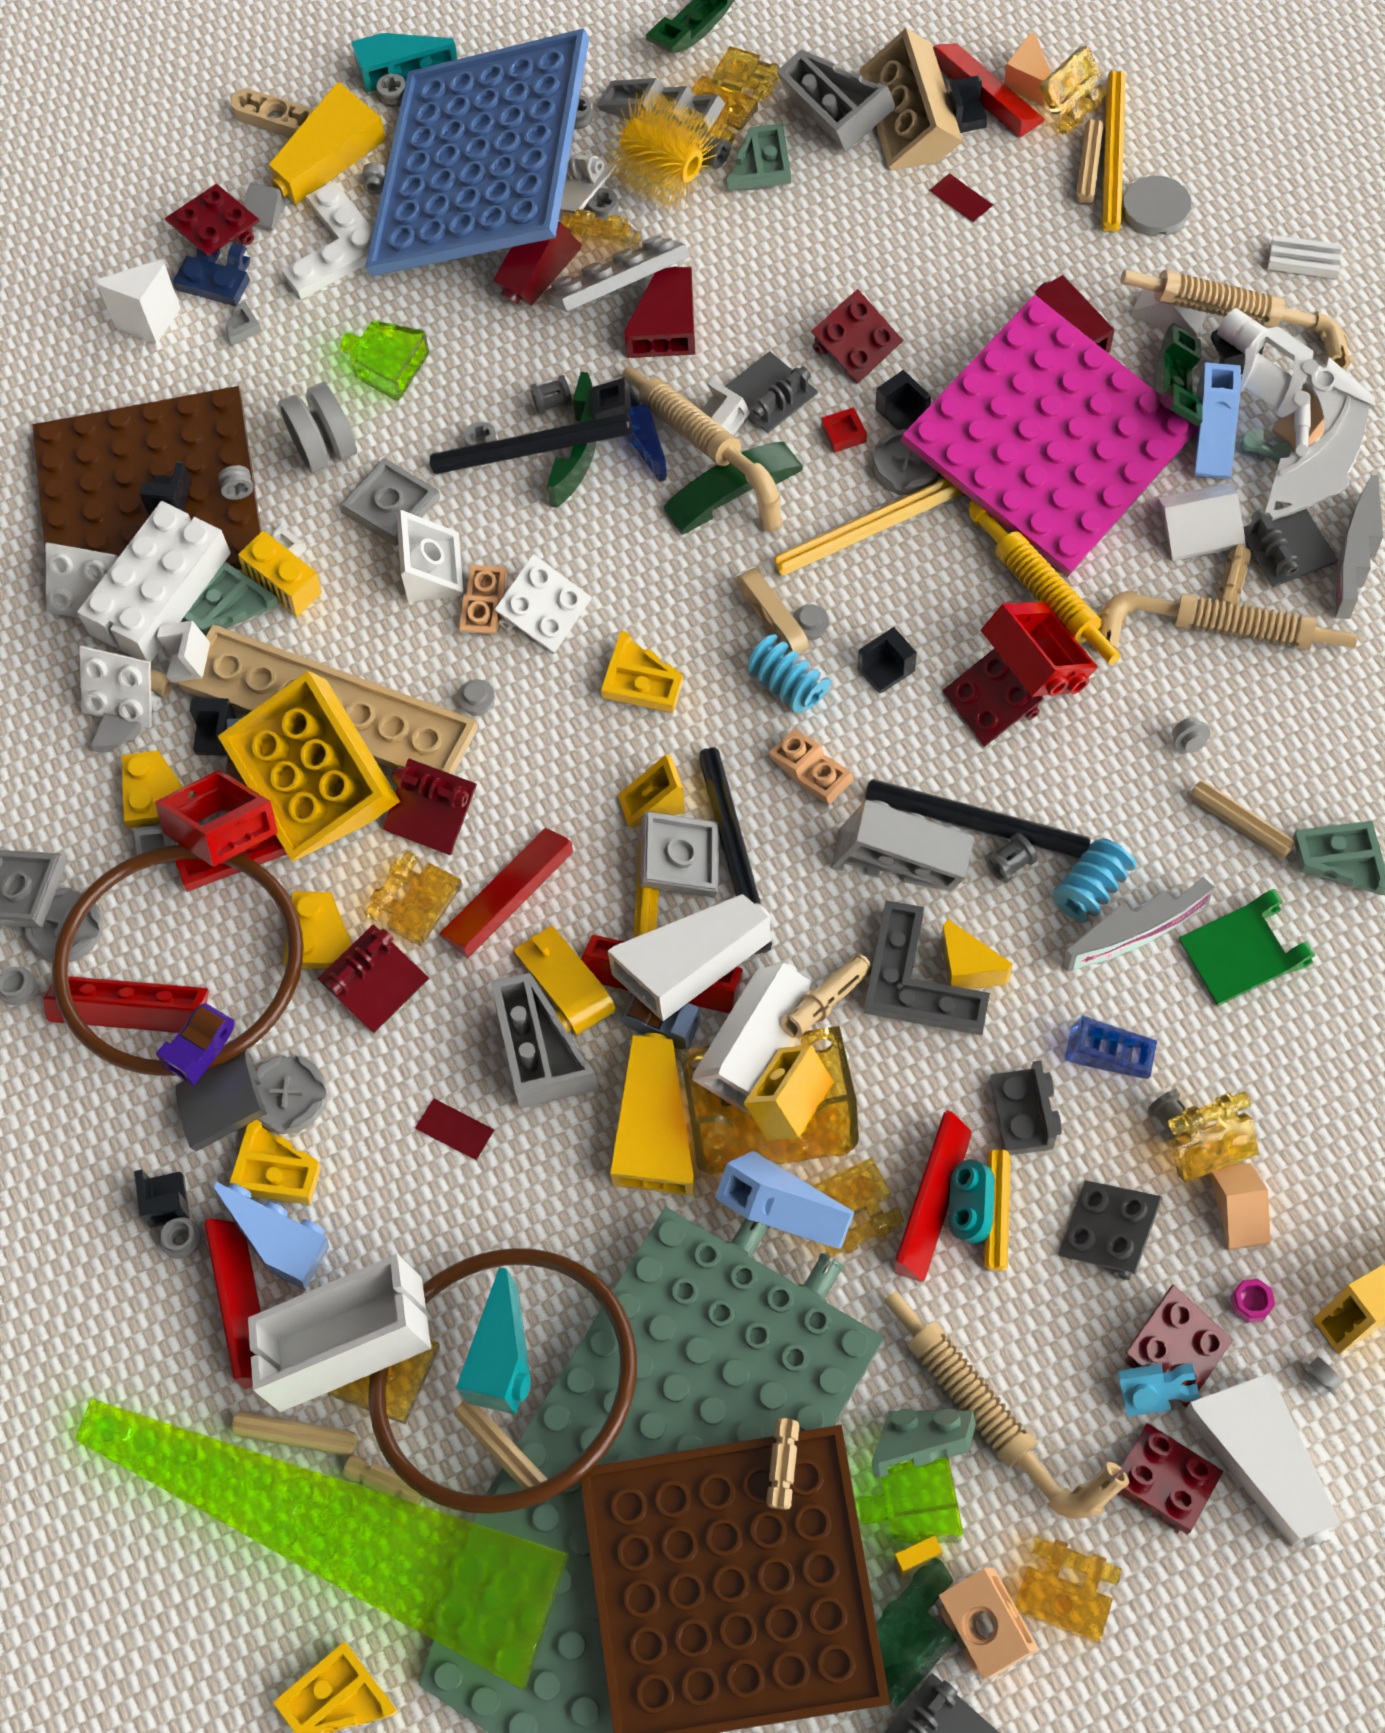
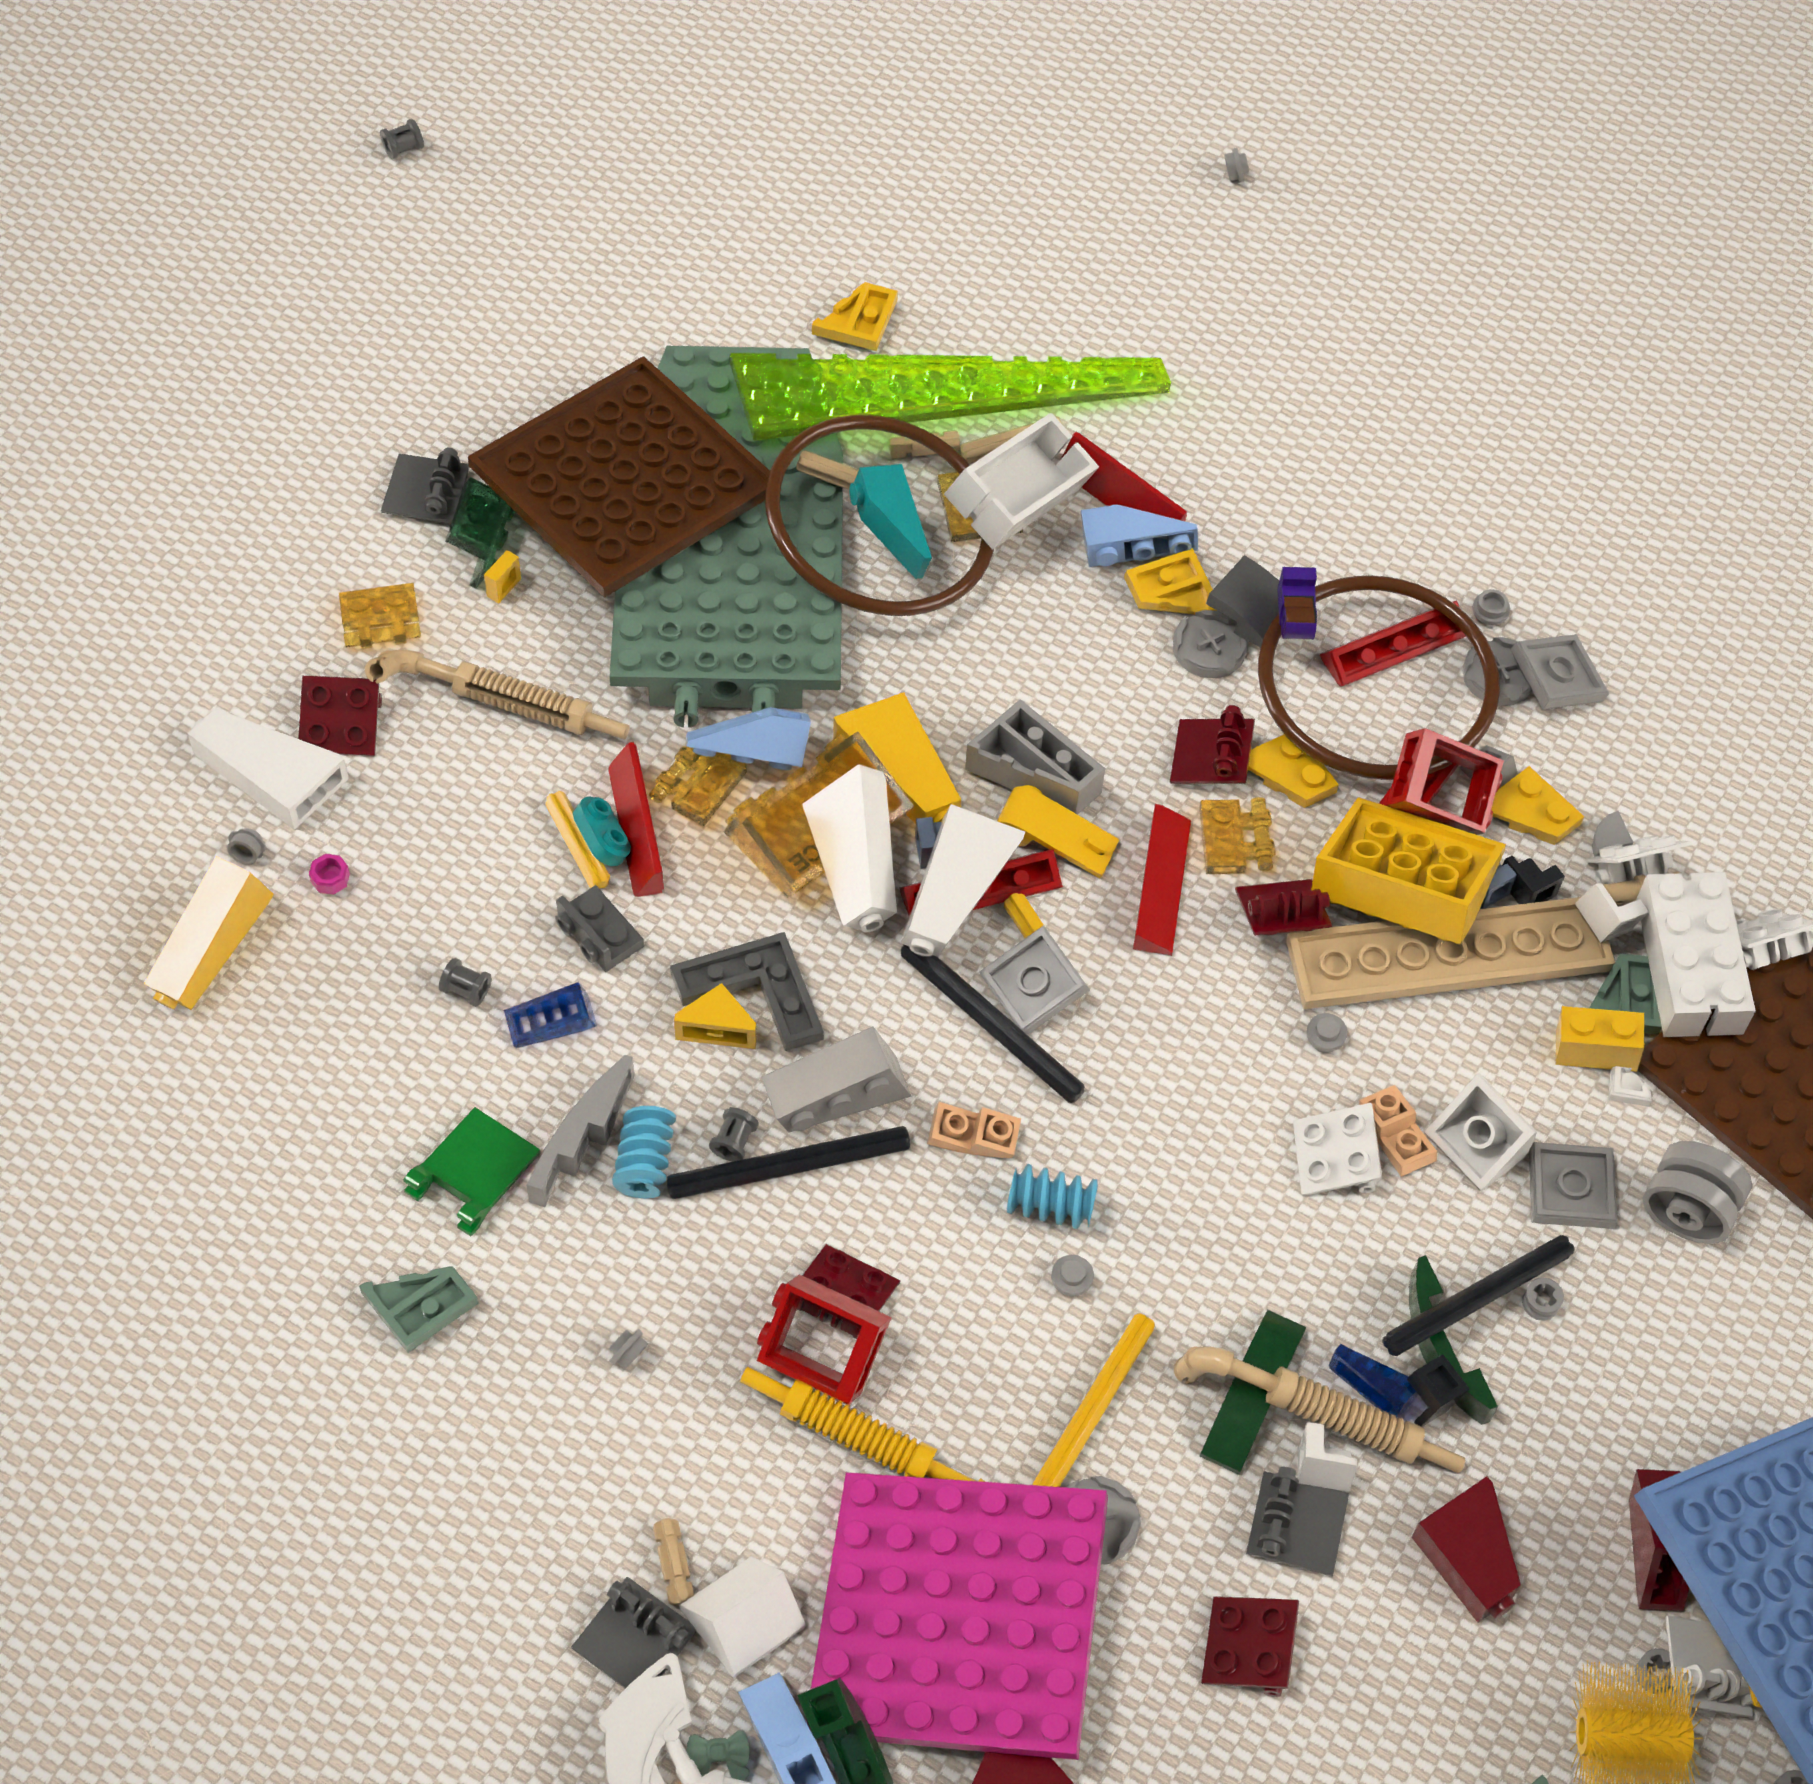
camera: 140 degrees right, 5 degrees down
black panel [134,1169,190,1228] -> none
black panel [139,462,192,515] -> none
light grey plate [159,1217,202,1259] -> none
light grey bush [218,466,253,500] -> none
clear neon green torso [340,321,430,402] -> none
dark red sticker [415,1098,495,1160] -> none
dark grey bush [530,375,573,415] -> none
light grey plate [543,235,690,312] -> none
clear yellow plate [562,209,642,246] -> none
yellow wing [601,631,683,713] -> none
yellow slope [617,754,685,828] -> none
tan beam [737,568,809,655] -> none
yellow brick [743,1045,834,1140] -> none
tan axle [766,1418,799,1510] -> none
tan pin [781,954,872,1038] -> none
red tile [821,407,867,453] -> none
clear neon green torso [856,1457,964,1543] -> none
black panel [857,627,917,693] -> none
sand green wing [871,1409,976,1477] -> none
black panel [875,370,931,431] -> none
light nougat brick [939,1568,1039,1679] -> none
dark grey hinge [1058,1180,1162,1280] -> none
tan piece [1094,591,1358,651] -> none
medium azure plate [1118,1363,1200,1417] -> none
hinge [1124,1285,1234,1408] -> none
clear yellow plate [1168,1091,1259,1182] -> none
tan axle [1190,780,1295,859] -> none
light nougat slope [1209,1163,1271,1250] -> none
light grey slope [1335,475,1383,619] -> none

